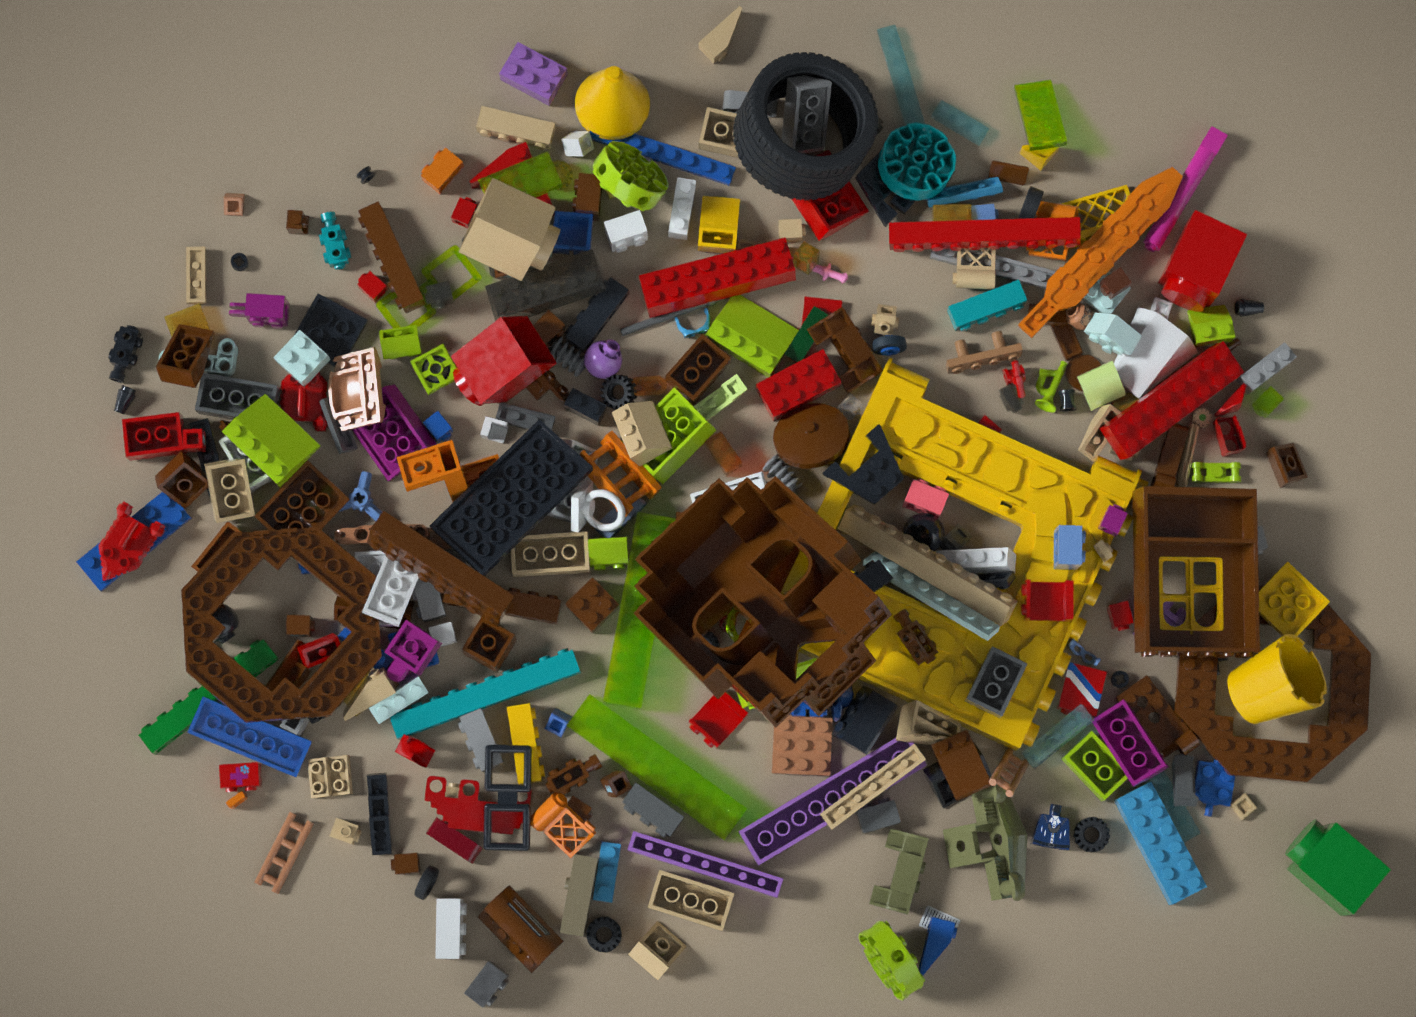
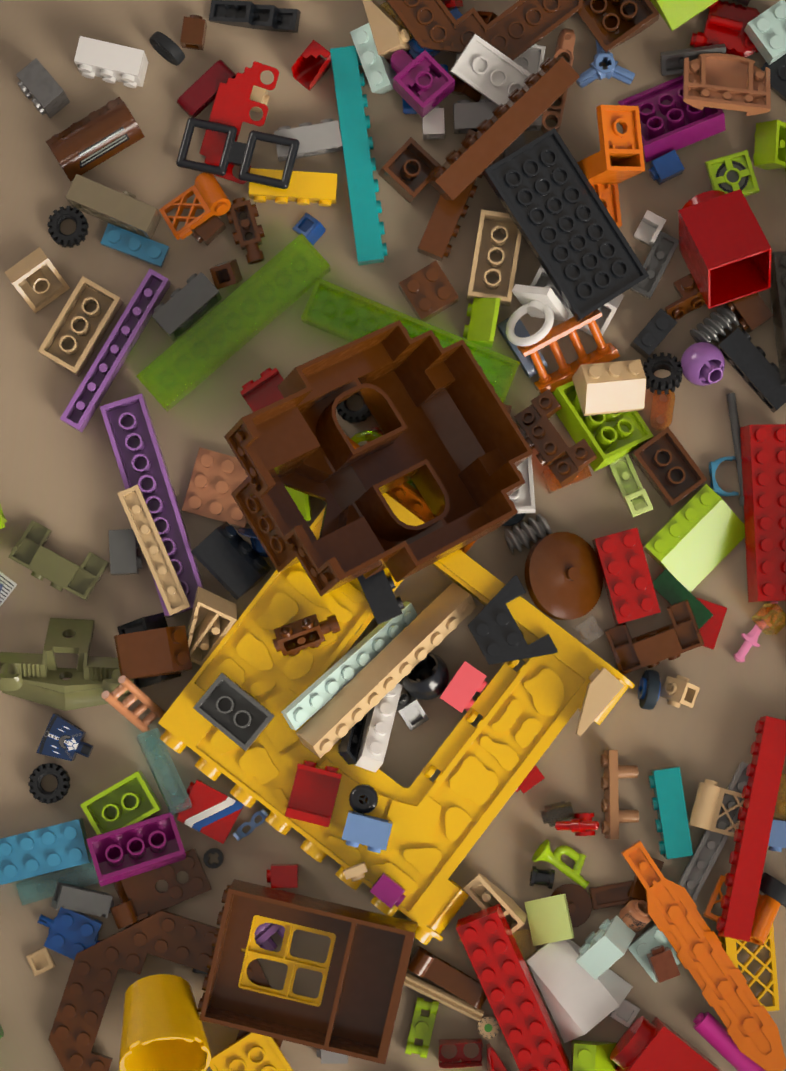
camera: 105 degrees right, 5 degrees up
none -> black head [349,784,378,814]
none -> reddish brown bracket [514,389,597,487]
none -> tan slope [575,668,625,737]

